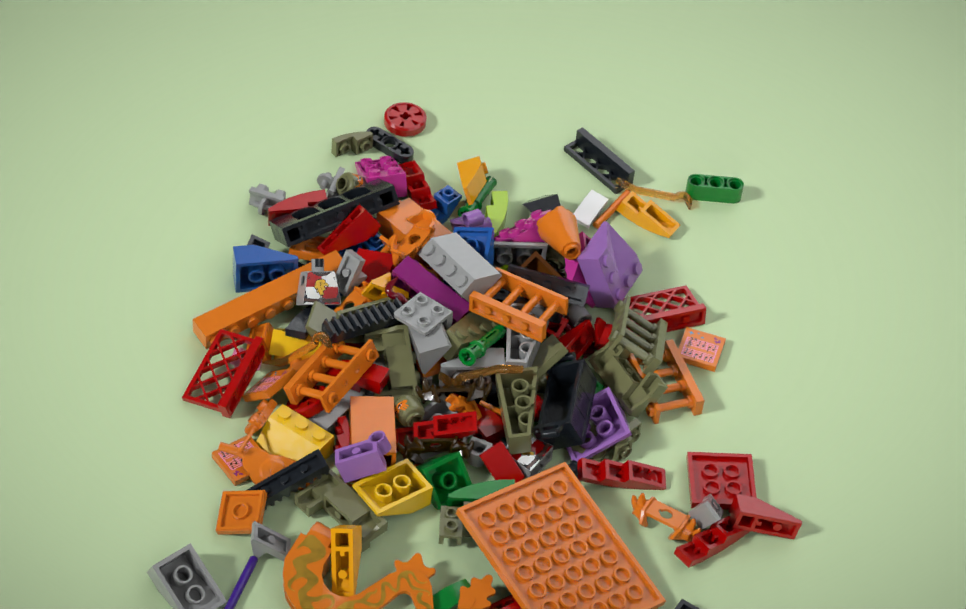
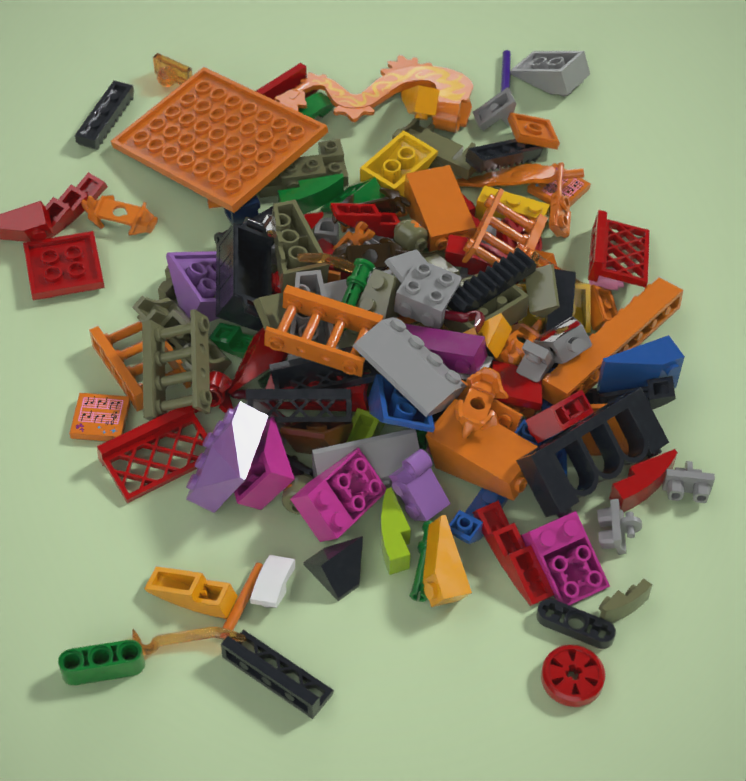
camera: 170 degrees right, 5 degrees up
orange tile [242,368,297,402] -> none
medium lavender hinge [335,430,391,483] -> none
olive head [336,172,365,195] -> none
orange cone [537,206,581,260] -> none
red slope [577,458,666,490] -> none
light grey slope [688,493,723,529] -> none

